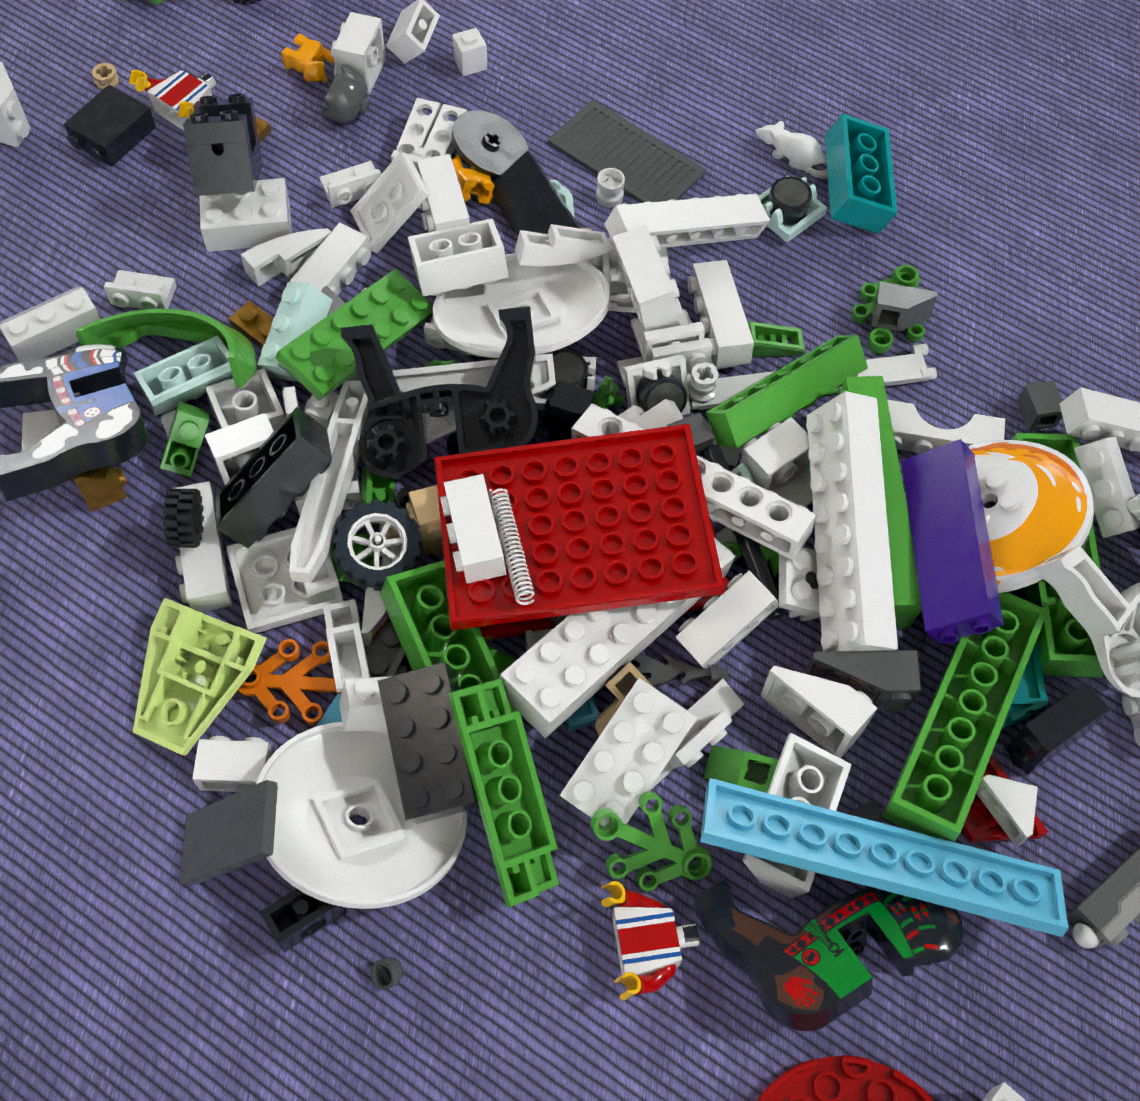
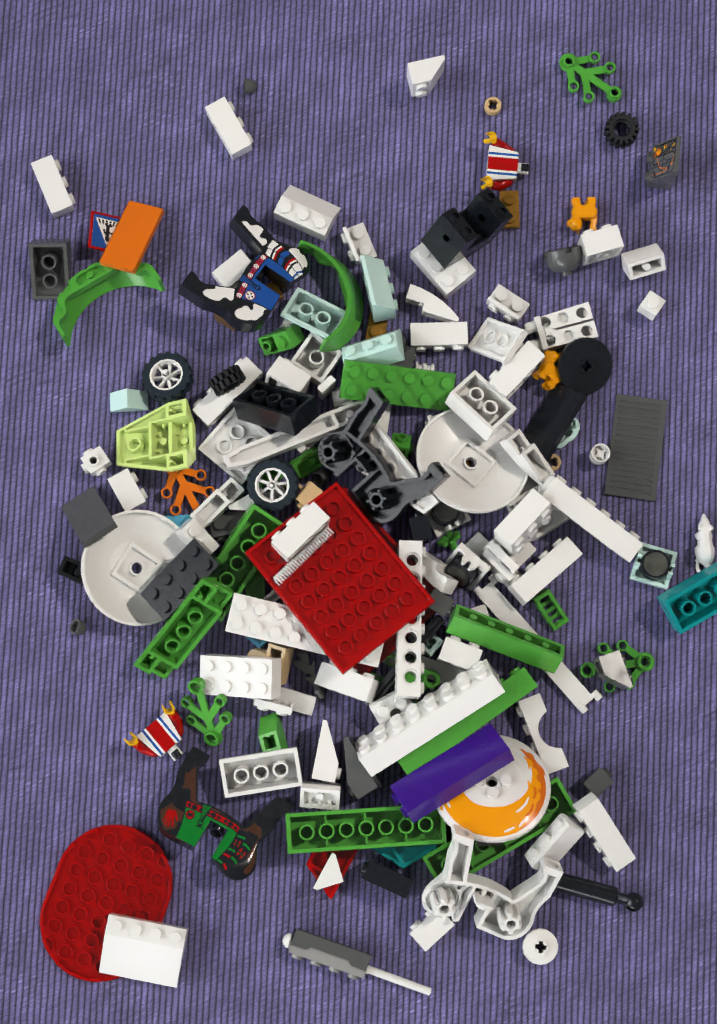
camera: 60 degrees right, 20 degrees up
black brick [64,85,156,167] -> none
white bush [688,362,719,402] -> none
medium azure plate [700,778,1068,937] -> none
none -> white brick [80,446,112,477]
none -> light aqua slope [110,389,149,412]
none -> black wheel [142,352,194,404]
none -> white bracket [300,781,341,810]
none -> light aqua slope [360,255,399,323]

